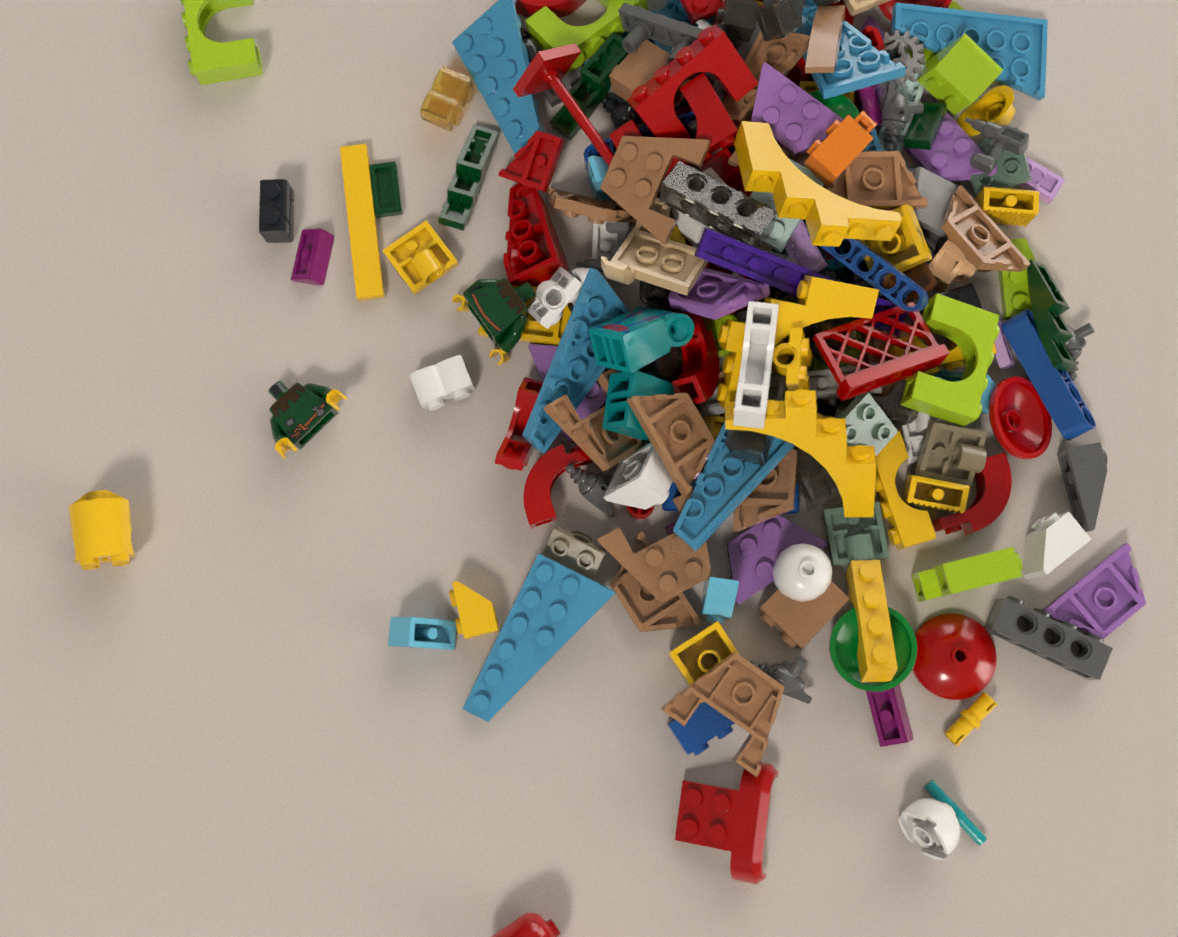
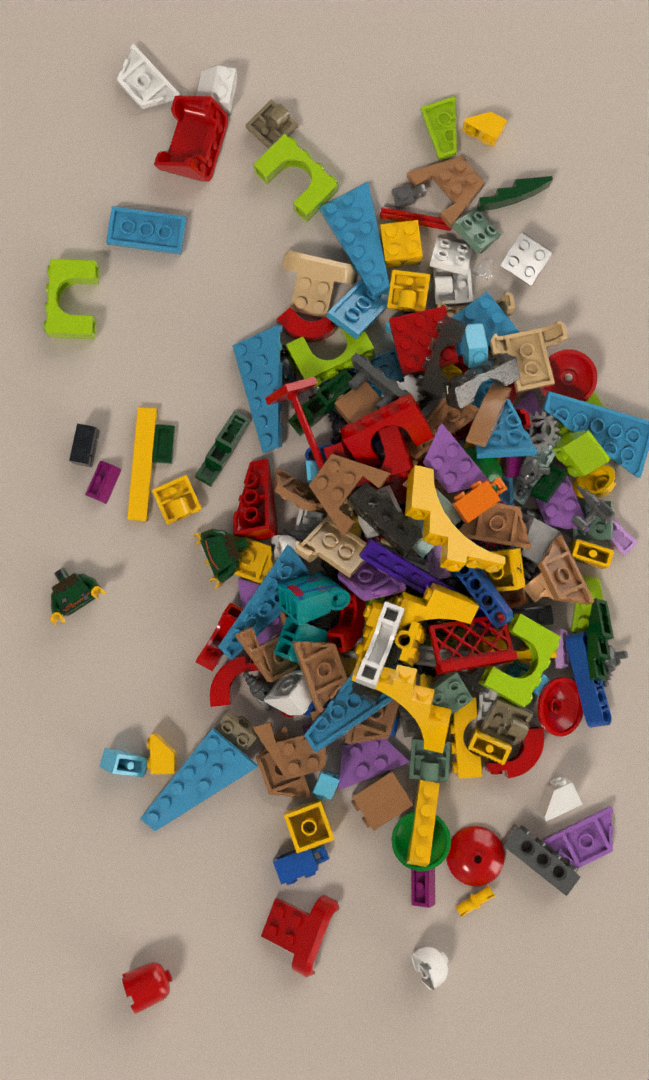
camera: 10 degrees right, 5 degrees up
white brick [409,355,475,411] -> none
clear yellow brick [420,66,475,132] -> none
red wing [498,130,565,193] -> none
white plate [527,266,583,329] -> none
medium nougat wing [661,651,784,777] -> none
dark grey piece [749,655,812,704] -> none
white cylinder [773,543,833,602] -> none
lime arch [911,547,1023,602] -> none
teal piece [924,780,987,846] -> none
dark grey slope [1057,442,1108,532] -> none

